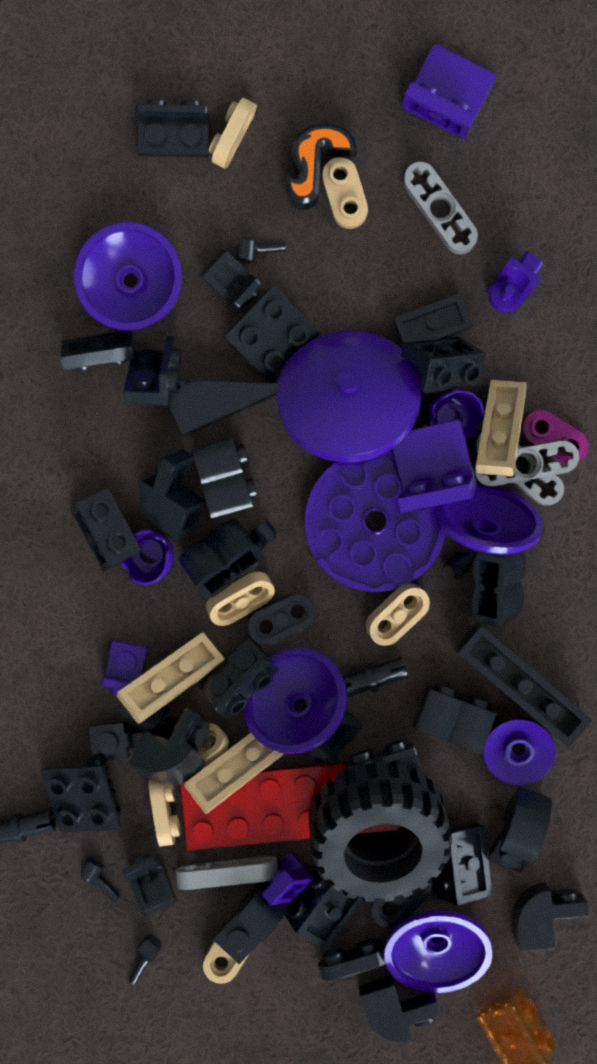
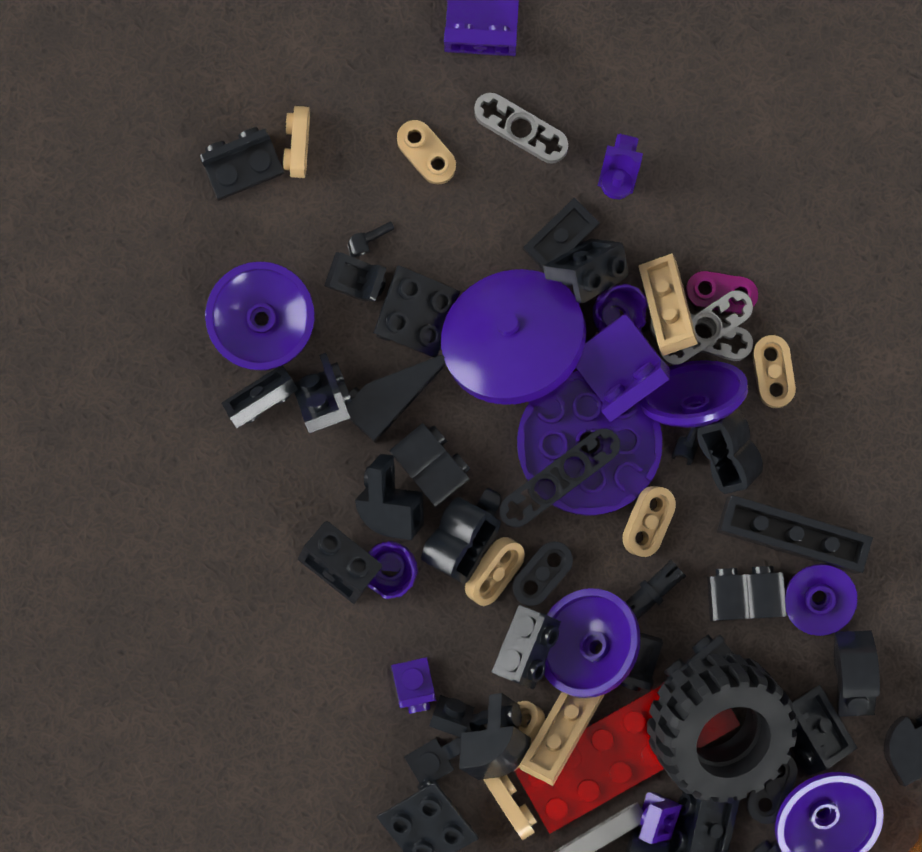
camera: 20 degrees left, 5 degrees down
tan plate [117,632,225,724] -> none
black animal [286,123,357,210] -> none
none -> black beam [499,429,620,528]
none -> tan plate [752,335,796,408]

